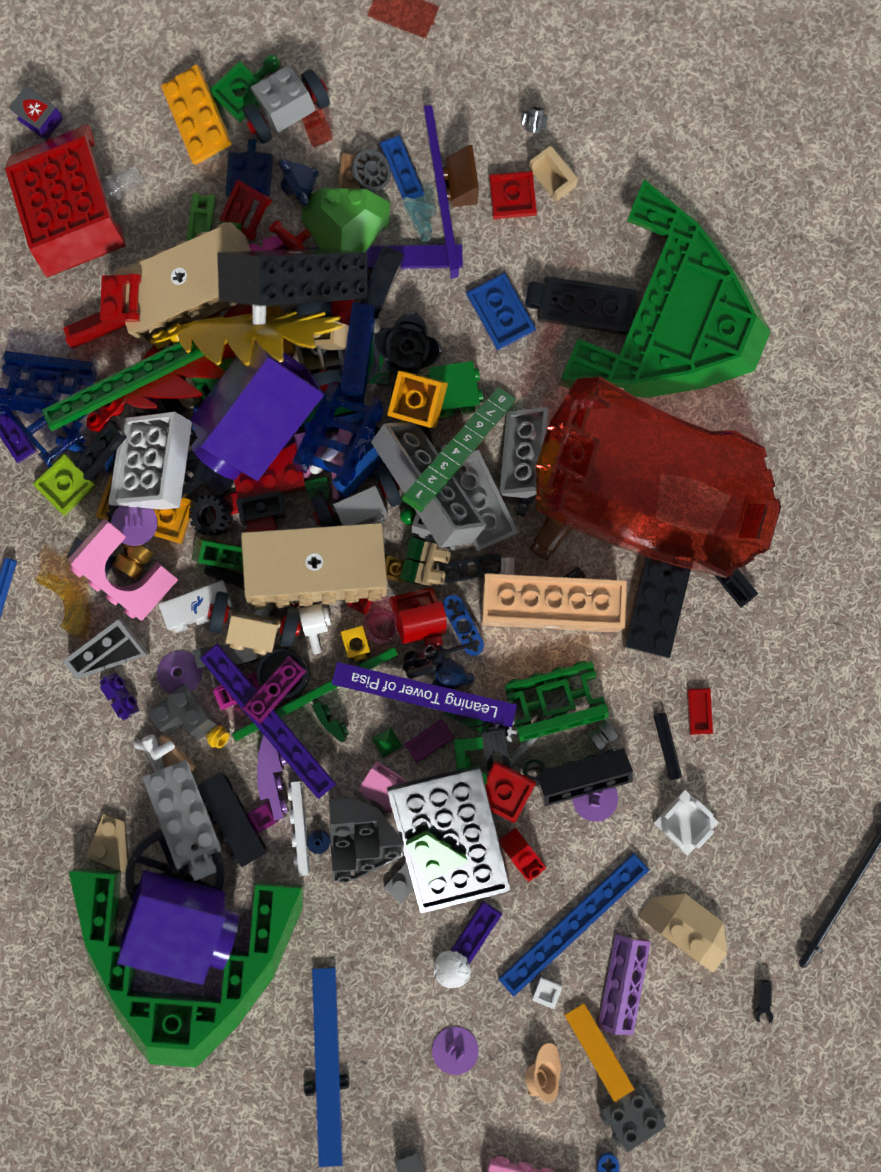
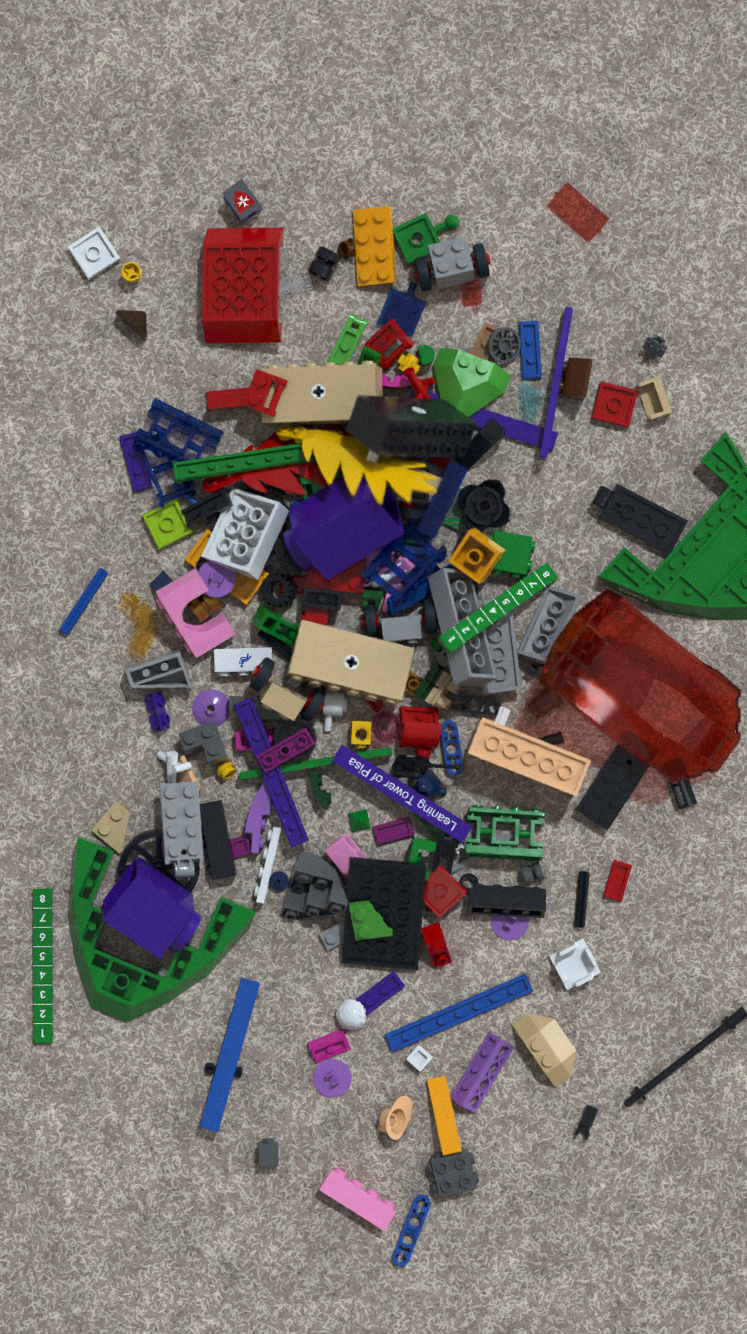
camera: 15 degrees right, 5 degrees up
dark blue rock [279,159,318,206] -> none
blue tile [466,272,536,351] -> none
none -> green tile [33,889,53,1043]
none -> black wheel [307,246,341,282]
none -> dark pink slope [307,1028,351,1063]
none -> reddish brown plate [338,238,356,259]
none -> yellow gear [397,353,420,374]
none -> green brick [417,345,435,367]

